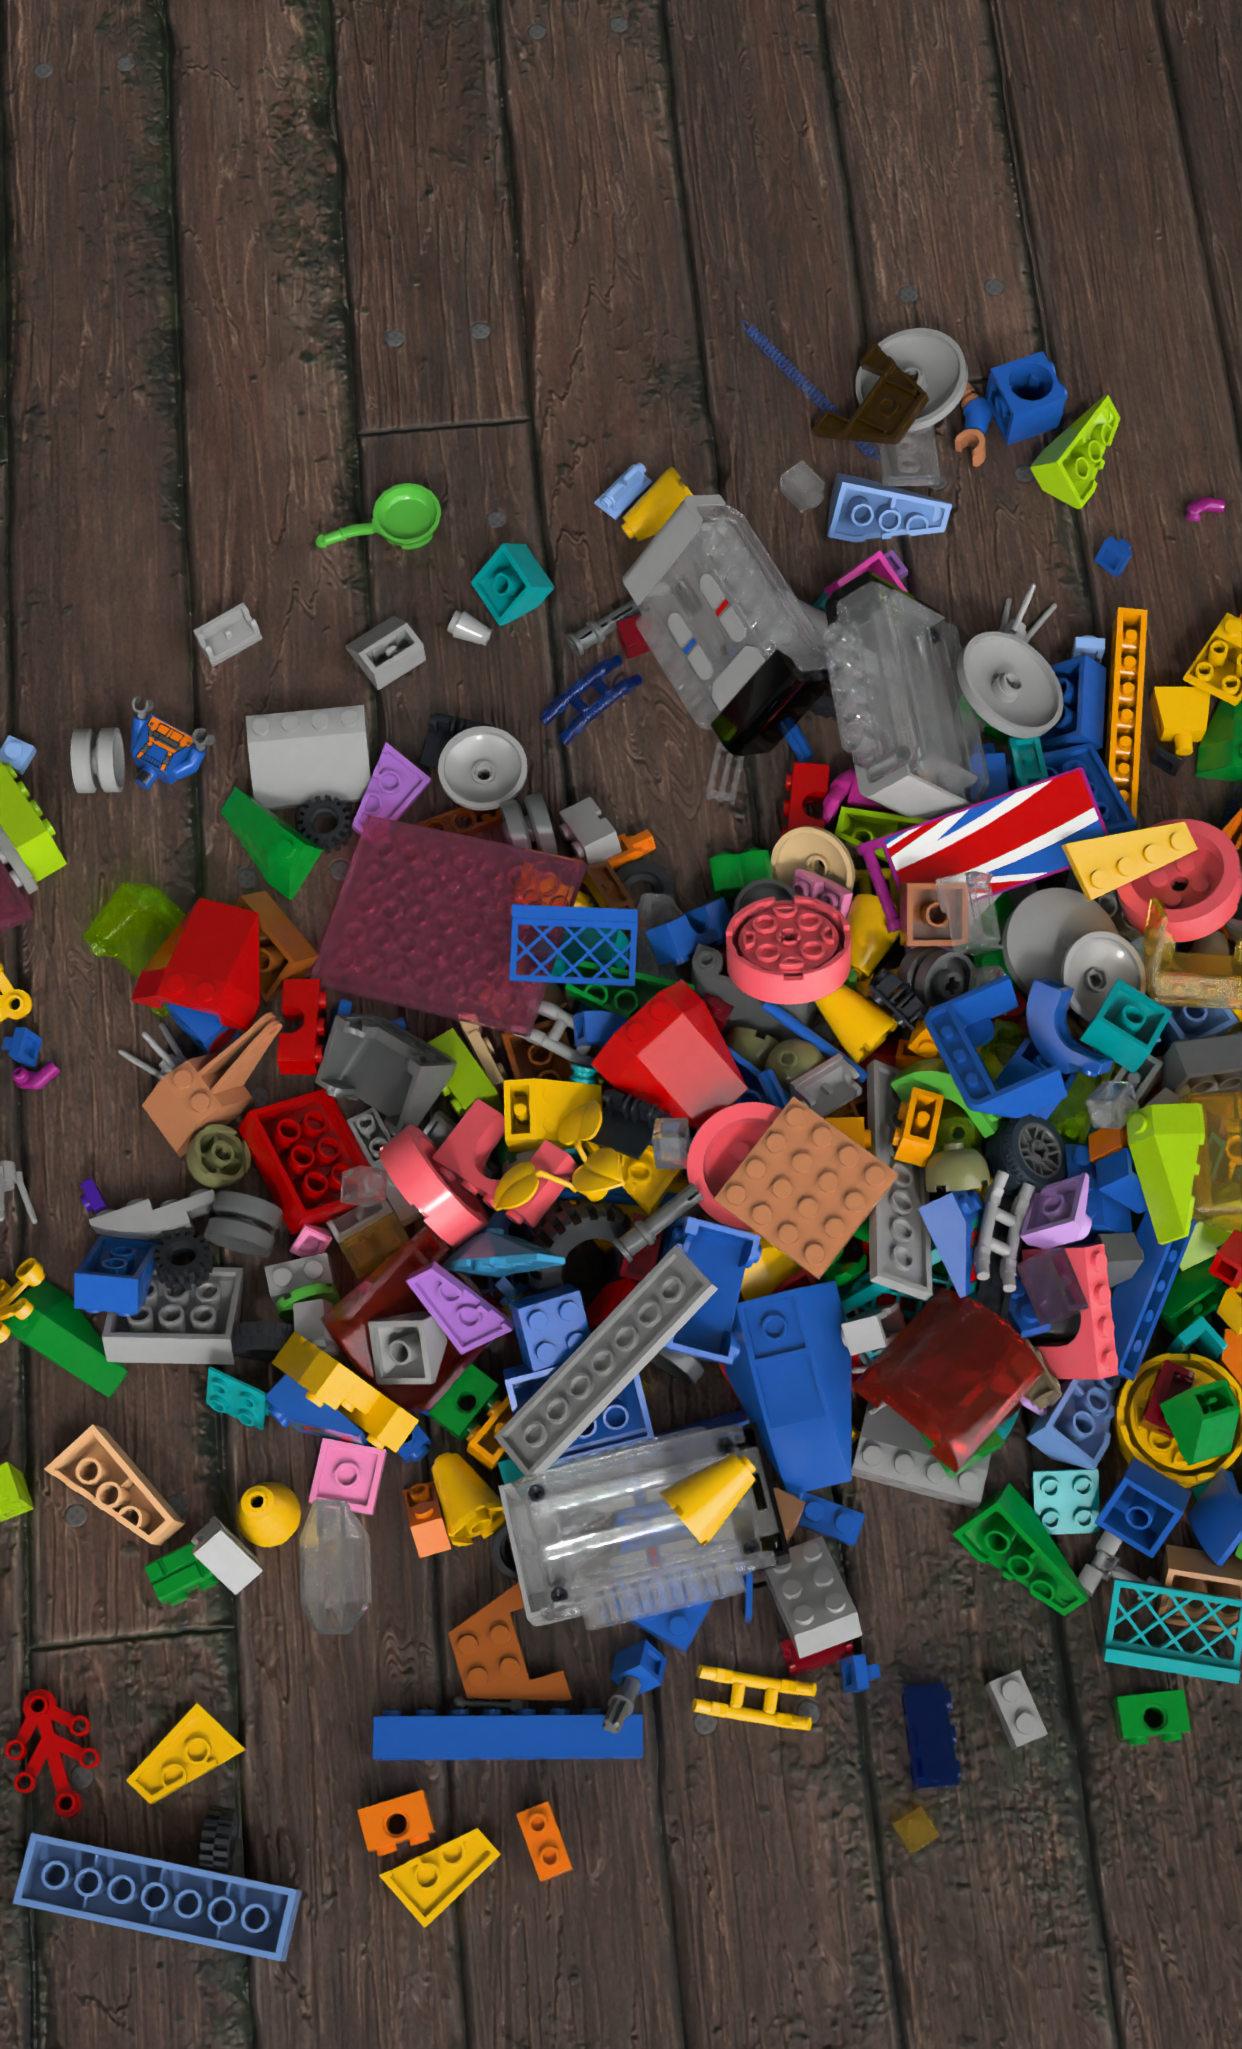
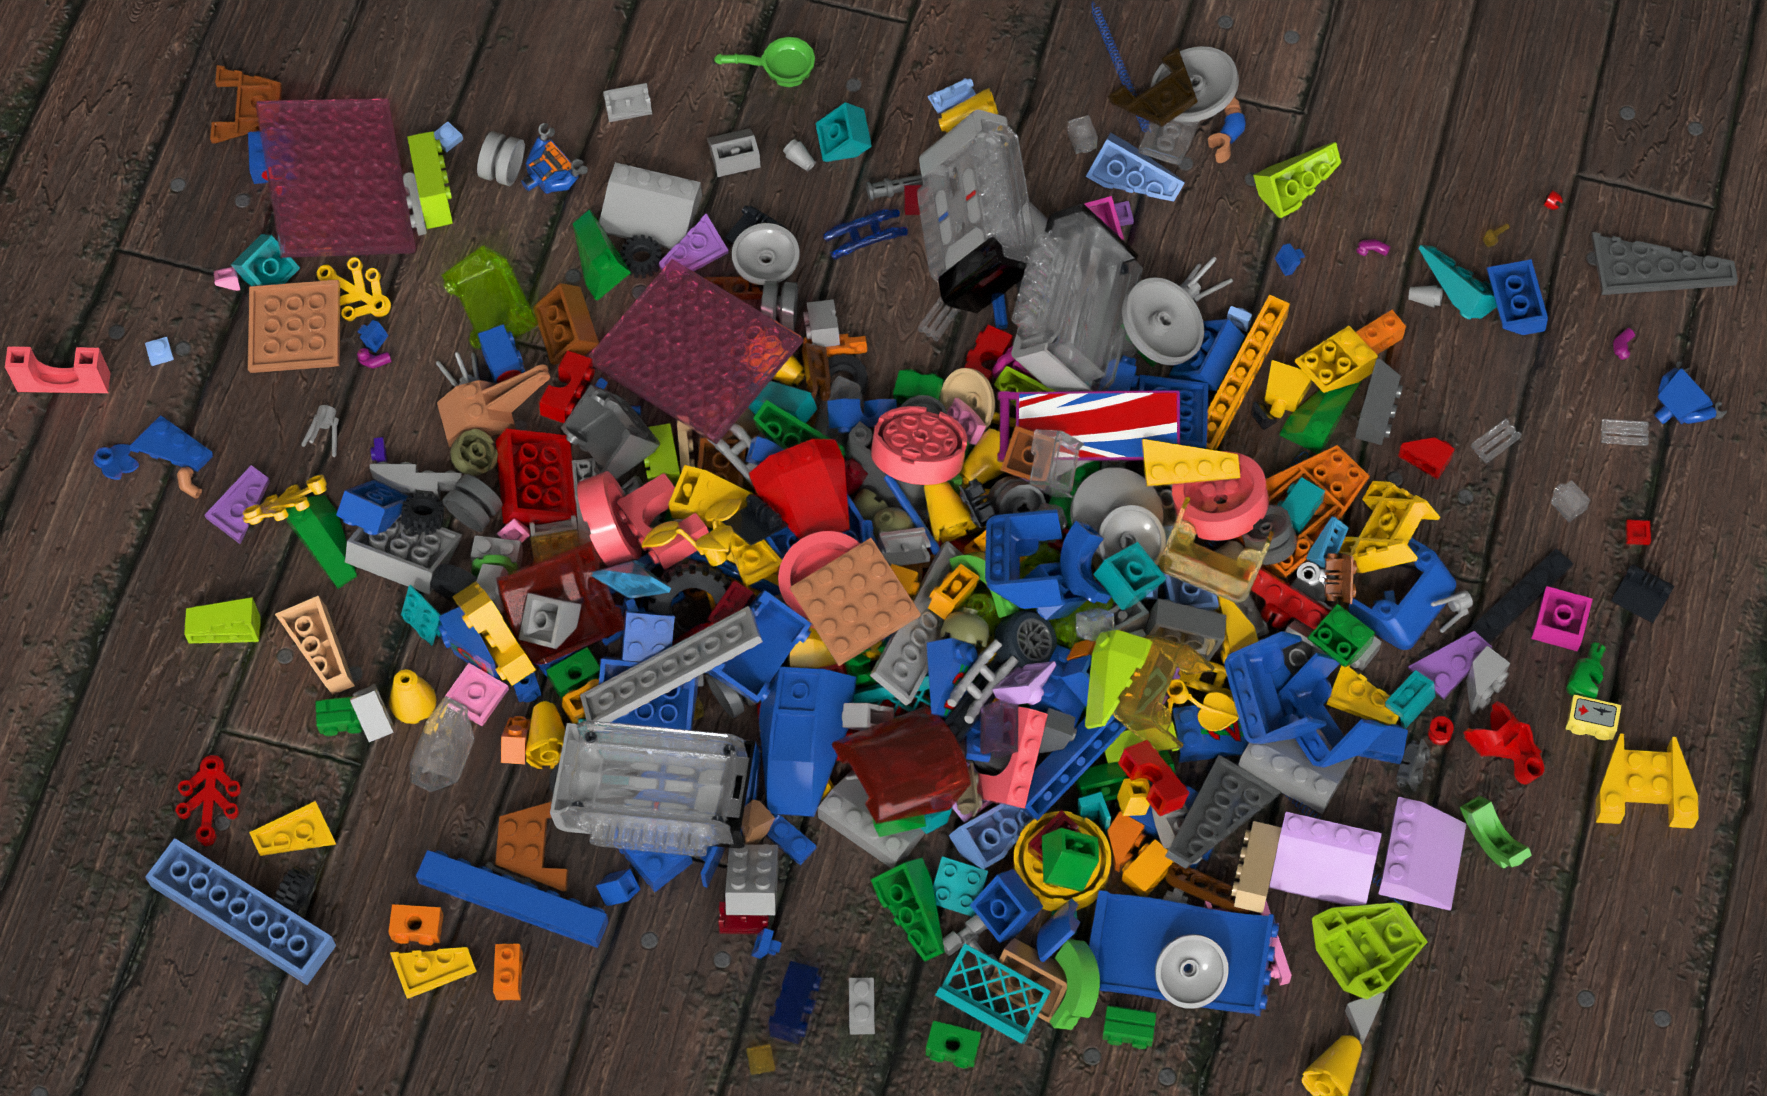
camera: 20 degrees right, 5 degrees down
red wedge [131,898,260,1031] -> none
clear brick [340,1165,388,1207] -> none
medium lavender wing [406,1261,514,1355] -> none
blue fence [509,904,639,986] -> none
teal bush [569,1063,598,1084] -> none
dark grey axle [602,1675,641,1734] -> none
dark grey pin [612,1183,704,1263] -> none
clear brick [652,1118,691,1170] -> none
yellow cone [660,1453,756,1547] -> none
yellow piece [691,1664,817,1731] -> none
blue brick [985,351,1068,446] -> none
teal hinge [1008,736,1048,788] -> none

